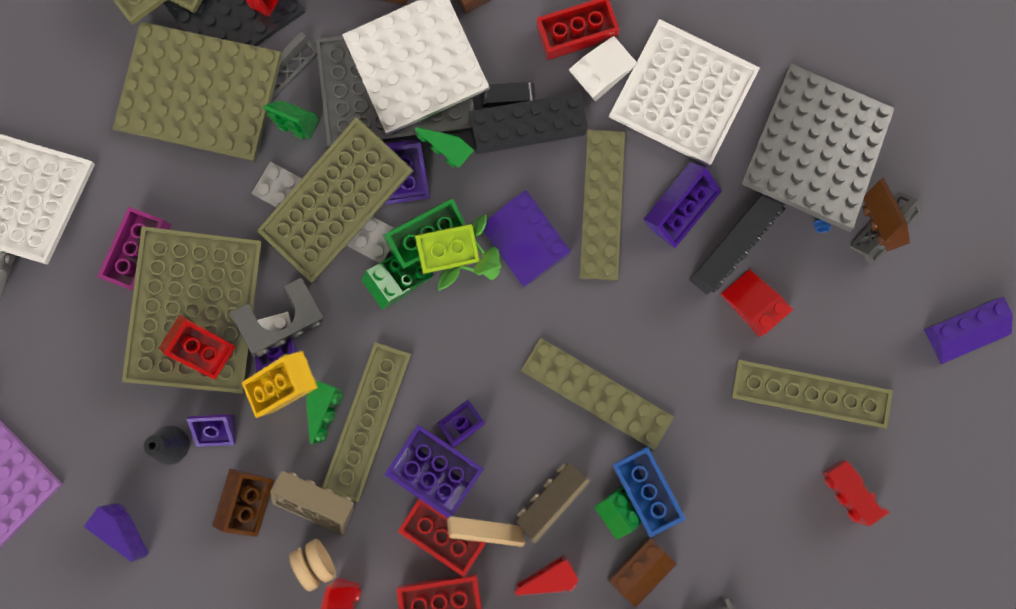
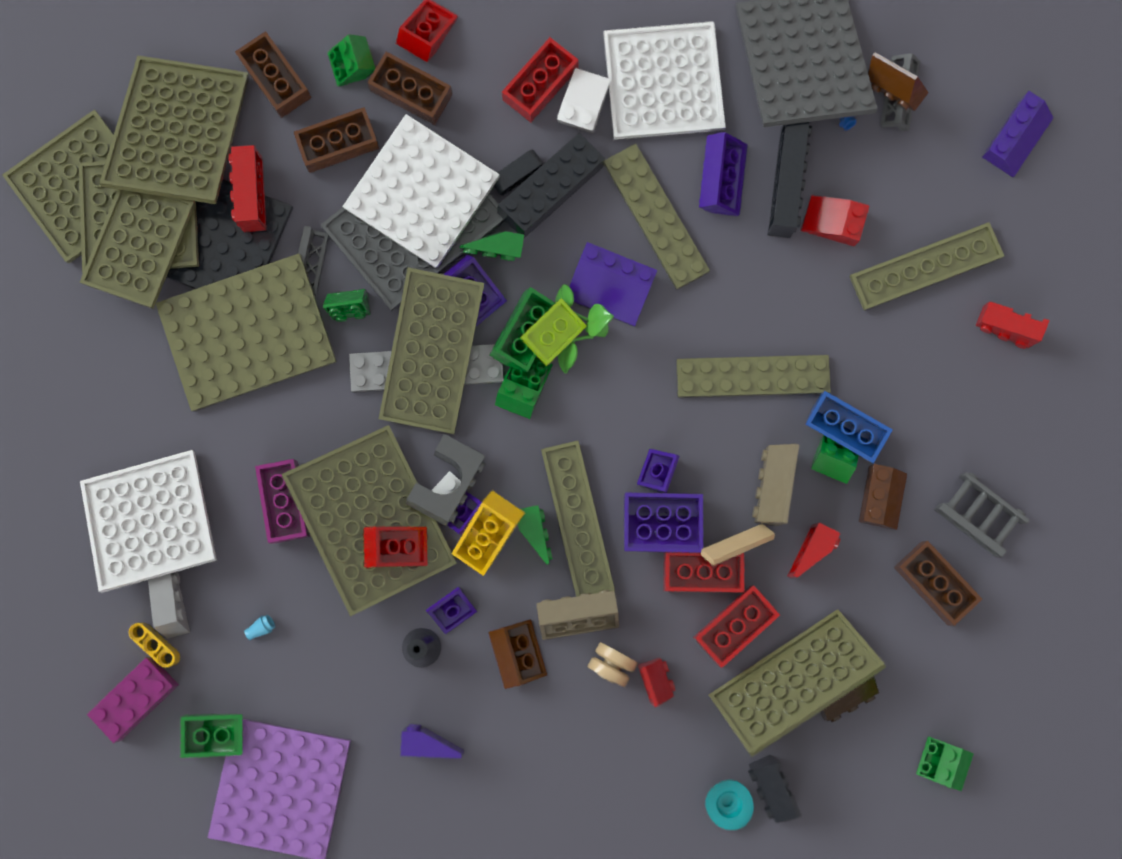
camera: 40 degrees left, 0 degrees up
none -> medium azure cone [244,615,275,640]

